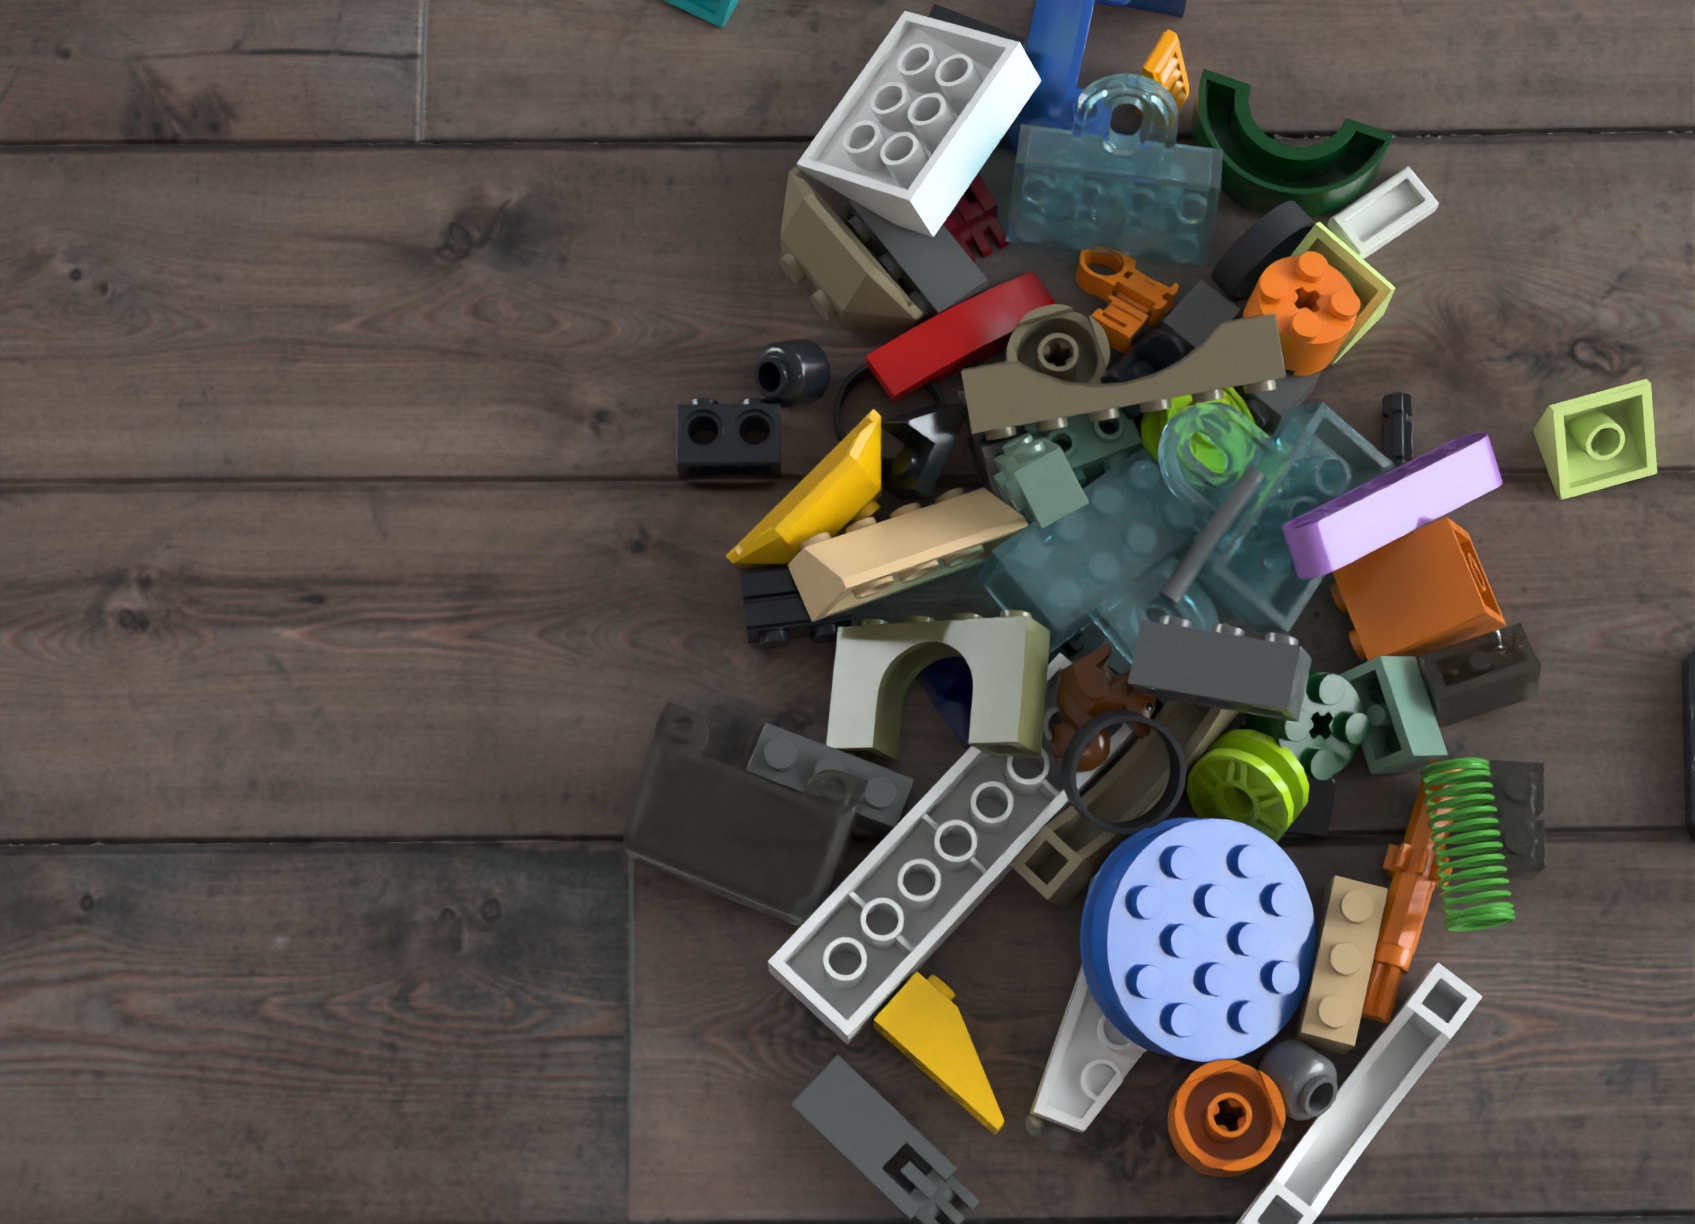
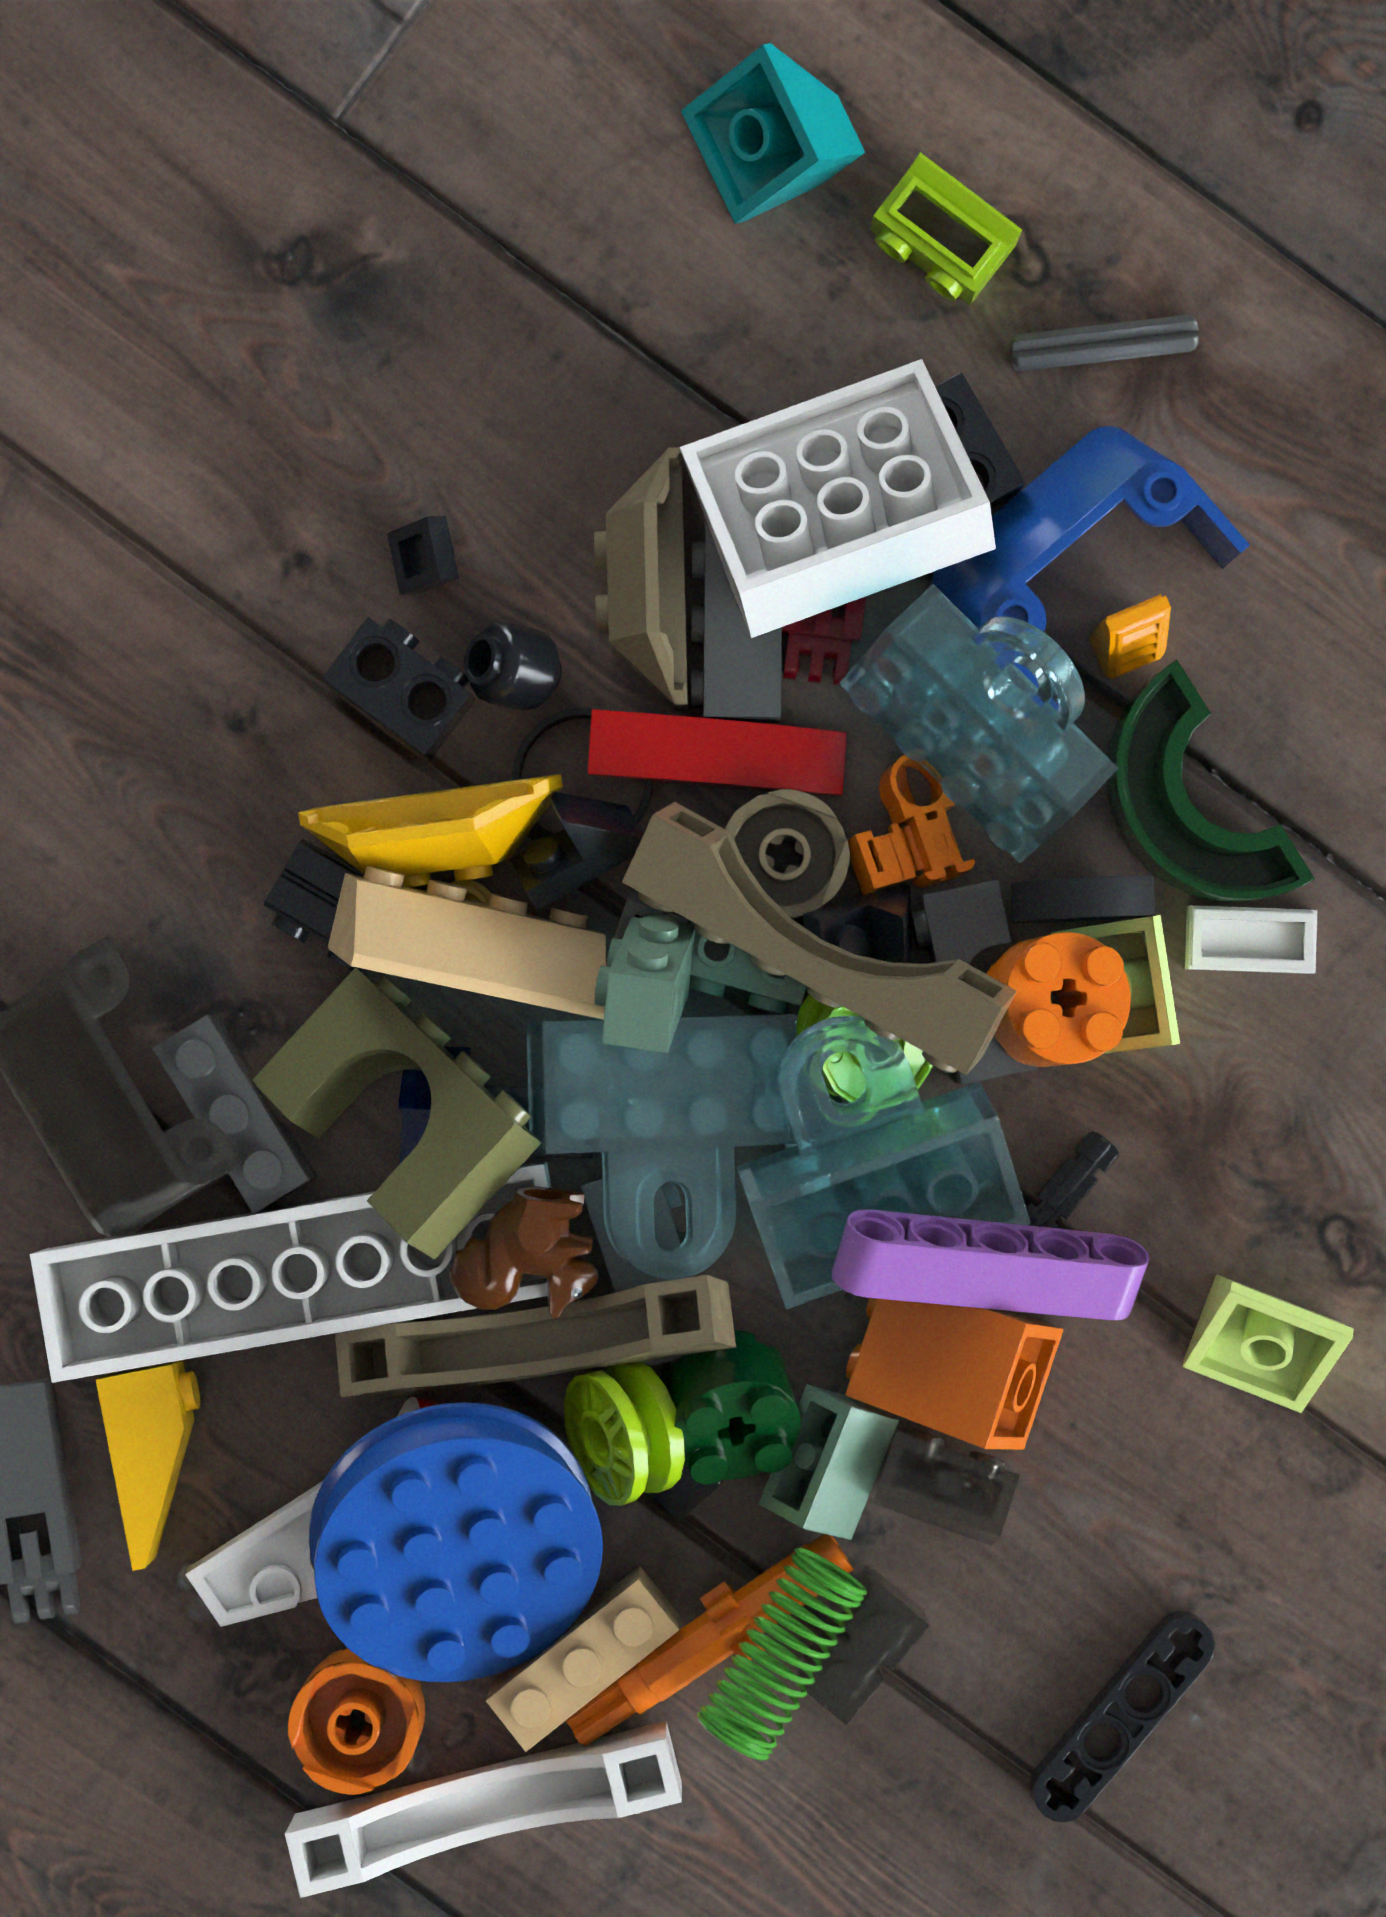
camera: 40 degrees right, 15 degrees up
black tyre [1061,710,1186,834] -> none
dark grey brick [1128,615,1312,722] -> none
dark grey bar [1159,466,1266,605] -> none
dark grey head [1258,1039,1338,1121] -> none
none -> black plate [387,516,459,595]

